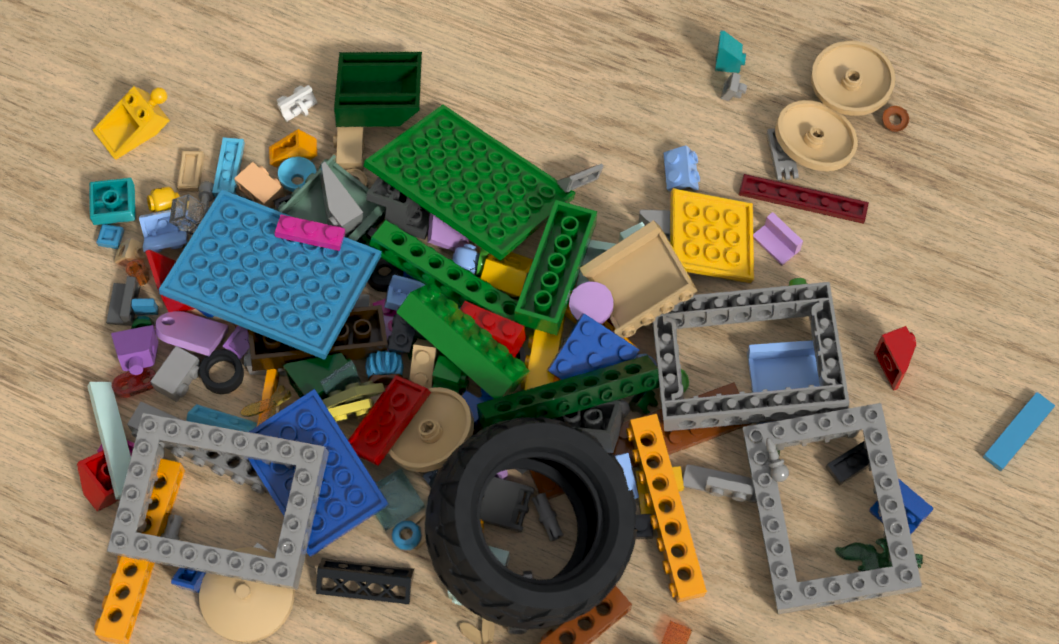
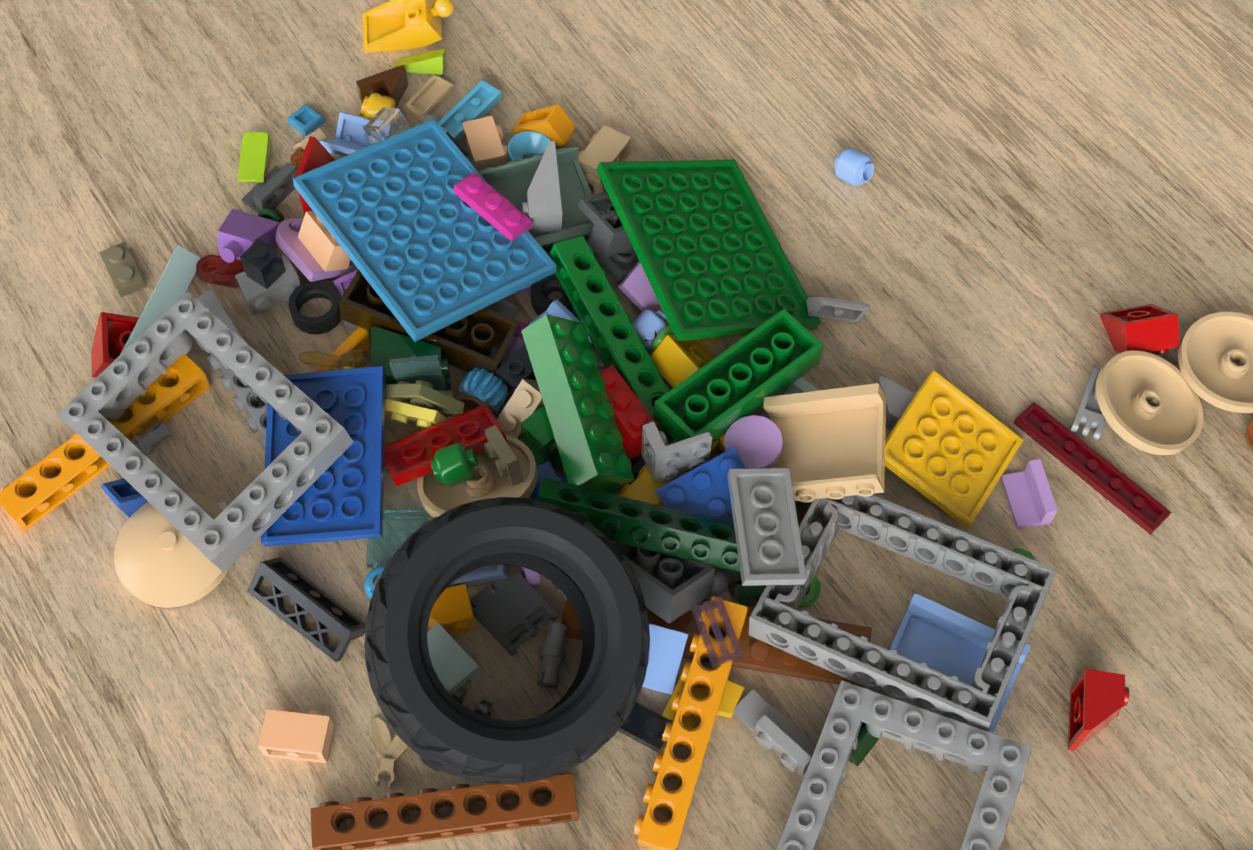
camera: 30 degrees right, 5 degrees down
teal brick [89,177,136,225] -> none
dark azure tile [131,298,159,315] -> none
medium azure plate [186,404,257,432] -> none
white hips [277,85,318,122] -> none
dark green slope [334,52,422,127] -> none
light blue bracket [663,145,700,192] -> none
teal slope [715,31,746,73] -> none
light grey tile [721,72,747,101] -> none
light grey bar [766,438,789,482] -> none
black plate [826,441,869,485] -> none
none -> dark tan plate [99,242,146,297]
none -> lime slope [237,131,272,182]
none -> black brick [240,239,286,289]
none -> light nougat brick [297,211,351,272]
none -> reddish brown slope [356,65,408,109]
none -> lime slope [393,49,447,75]
none -> green head [431,442,478,487]
none -> dark tan plate [484,425,524,486]
none -> light grey bracket [641,422,712,483]
none -> tile [691,597,743,667]
none -> light grey plate [727,468,807,586]
none -> light blue head [834,148,874,186]
none -> red slope [1100,304,1180,354]

